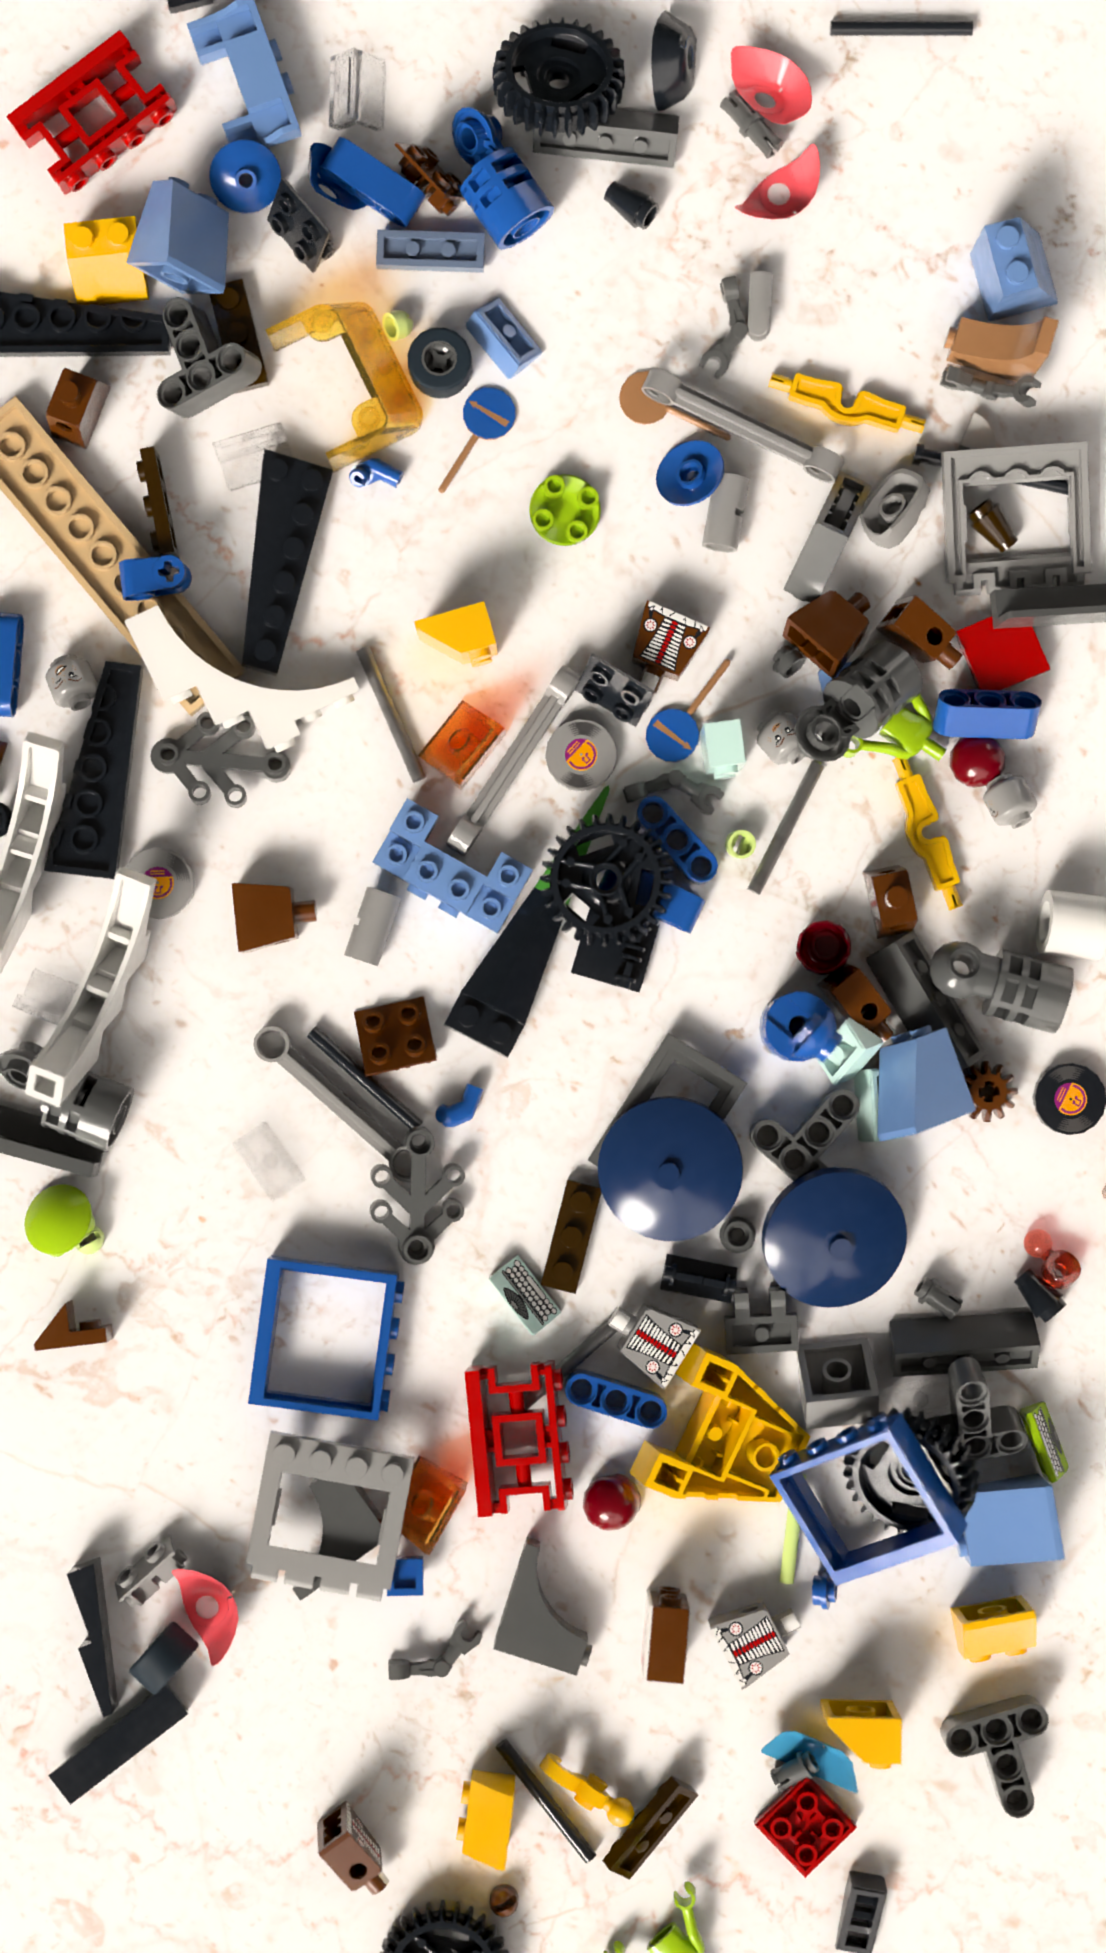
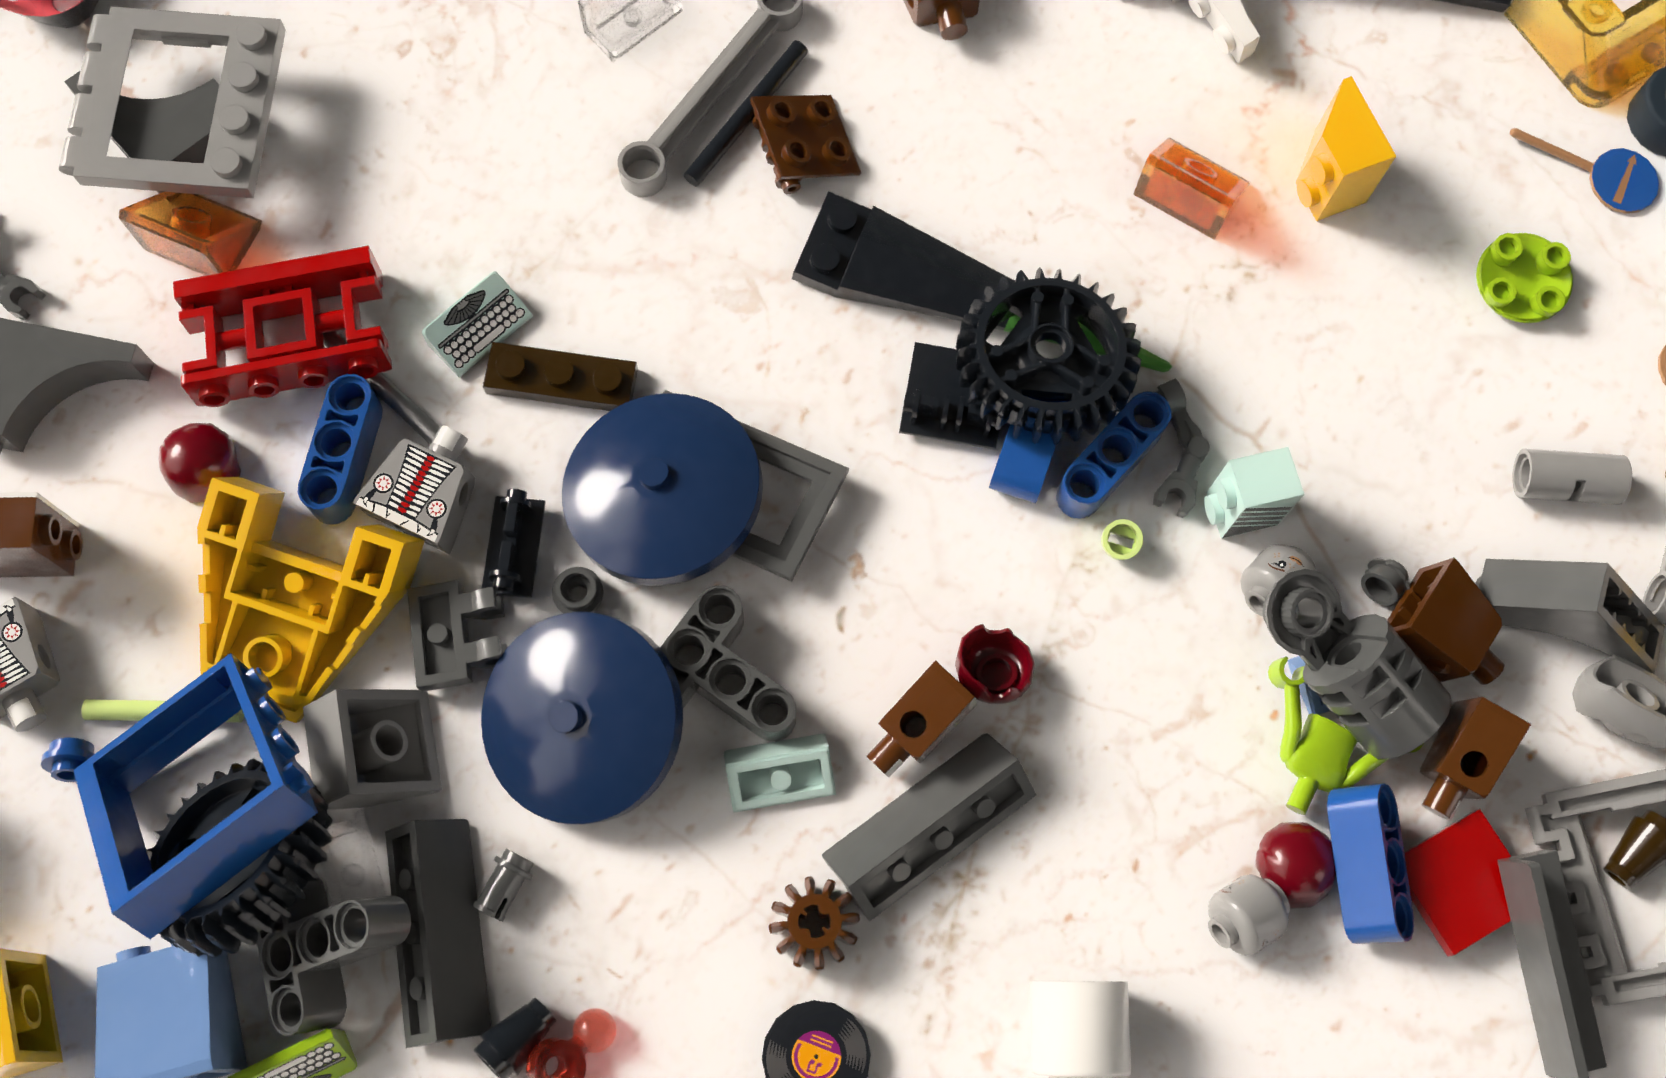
camera: 80 degrees right, 15 degrees down
blue window [248,1256,405,1421] -> none
light grey pin [344,887,401,966] -> none
blue arm [349,458,404,488] -> none
flat silver bar [356,646,426,783] -> none
dark grey plant [369,1126,465,1265] -> none
medium blue bracket [372,798,533,934] -> none
blue tile [387,1556,424,1596] -> none
blue arm [435,1083,484,1127] -> none
light grey piece [446,665,581,856] -> none
light grey tile [545,719,617,791] -> none
black hinge [575,653,655,727] -> none
torso [632,600,710,693] -> none
blue piece [646,659,731,762] -> none
blue dish [656,440,724,506] -> none
flat silver bar [747,761,824,895] -> none
blue cylinder [759,992,843,1063] -> none
light aqua slope [816,1018,884,1086] -> none
reddish brown torso [863,865,918,939] -> none
medium blue slope [877,1025,976,1142] -> none
yellow piece [892,758,963,911] -> none
dark grey cylinder [930,941,1074,1034] -> none

